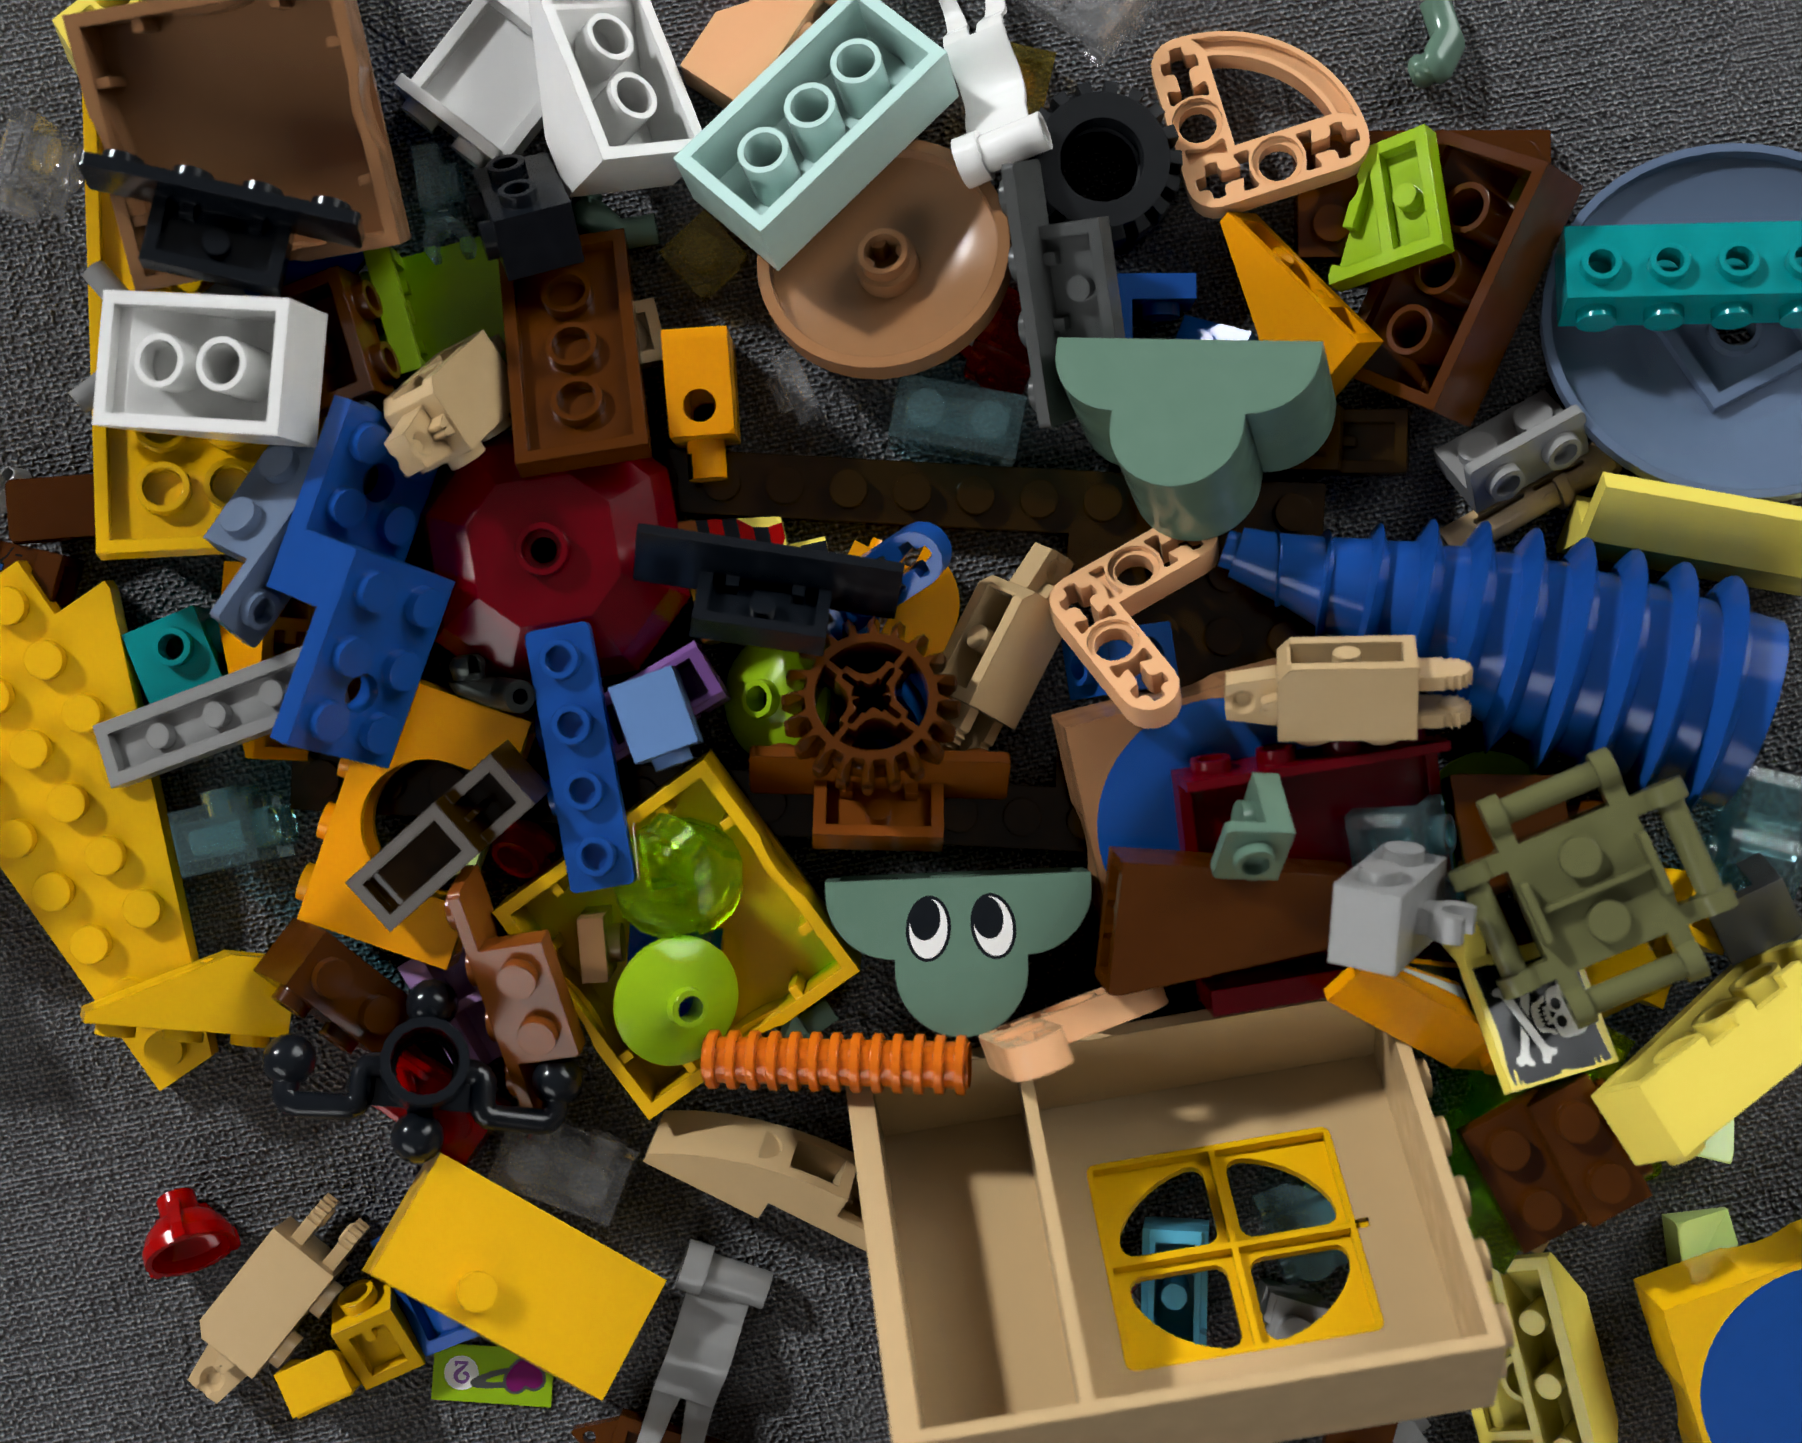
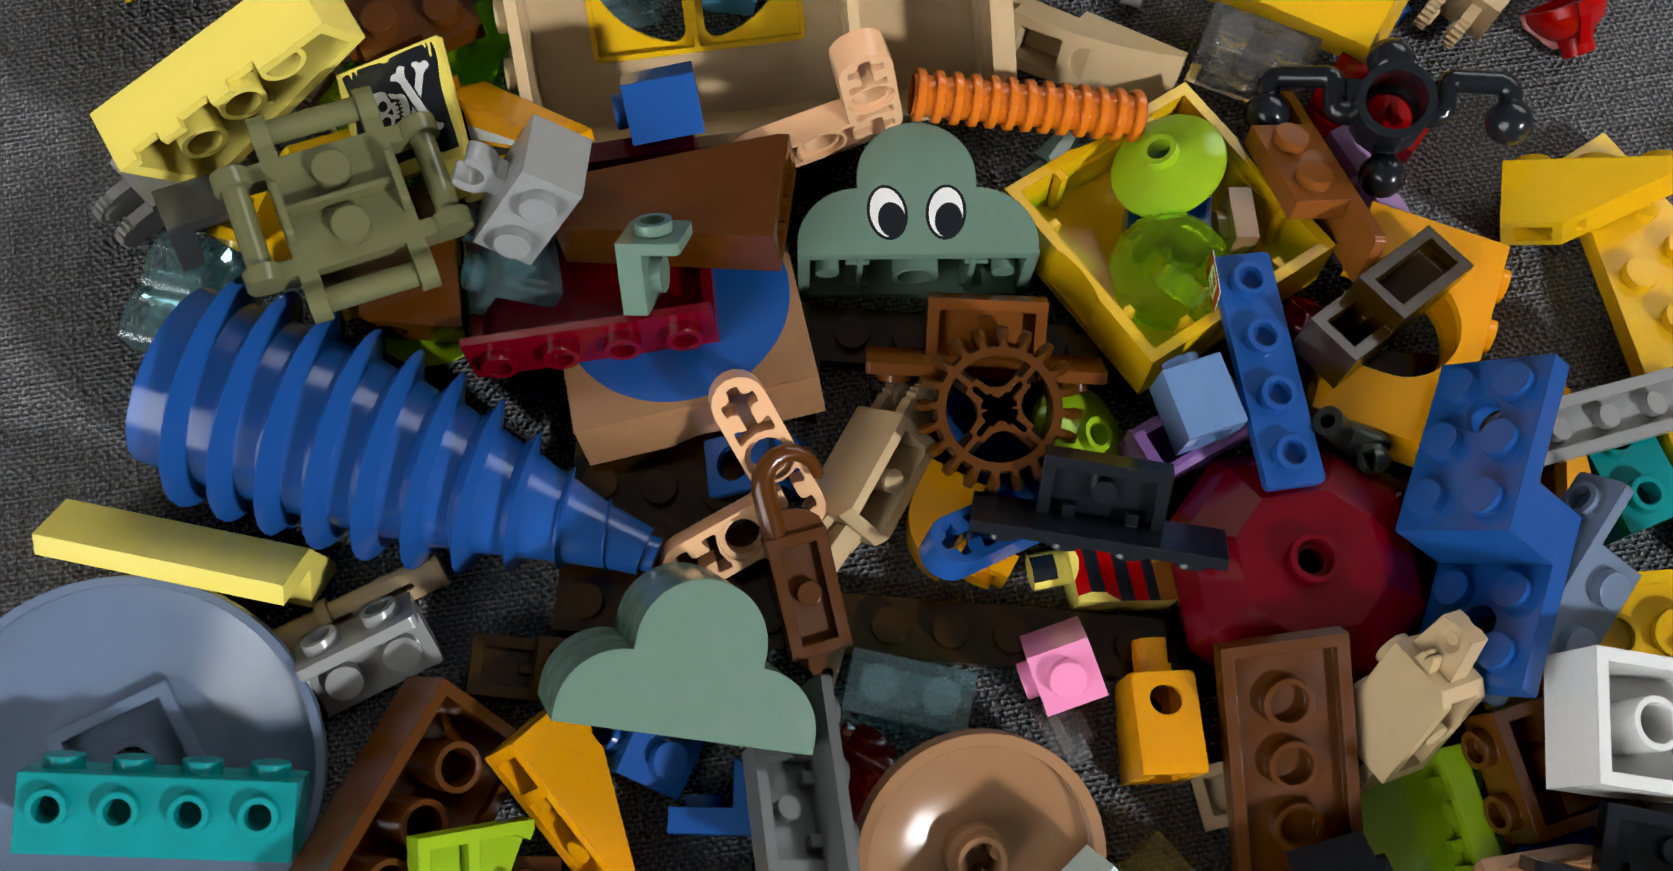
camera: 175 degrees right, 15 degrees down
clear light blue brick [167,785,299,878] -> none
reddish brown brick [253,917,409,1055] -> none
tan hinge [1224,635,1473,746] -> none
none -> blue brick [611,61,705,146]
none -> reddish brown plate [751,444,853,689]
none -> bright pink brick [1015,616,1109,717]

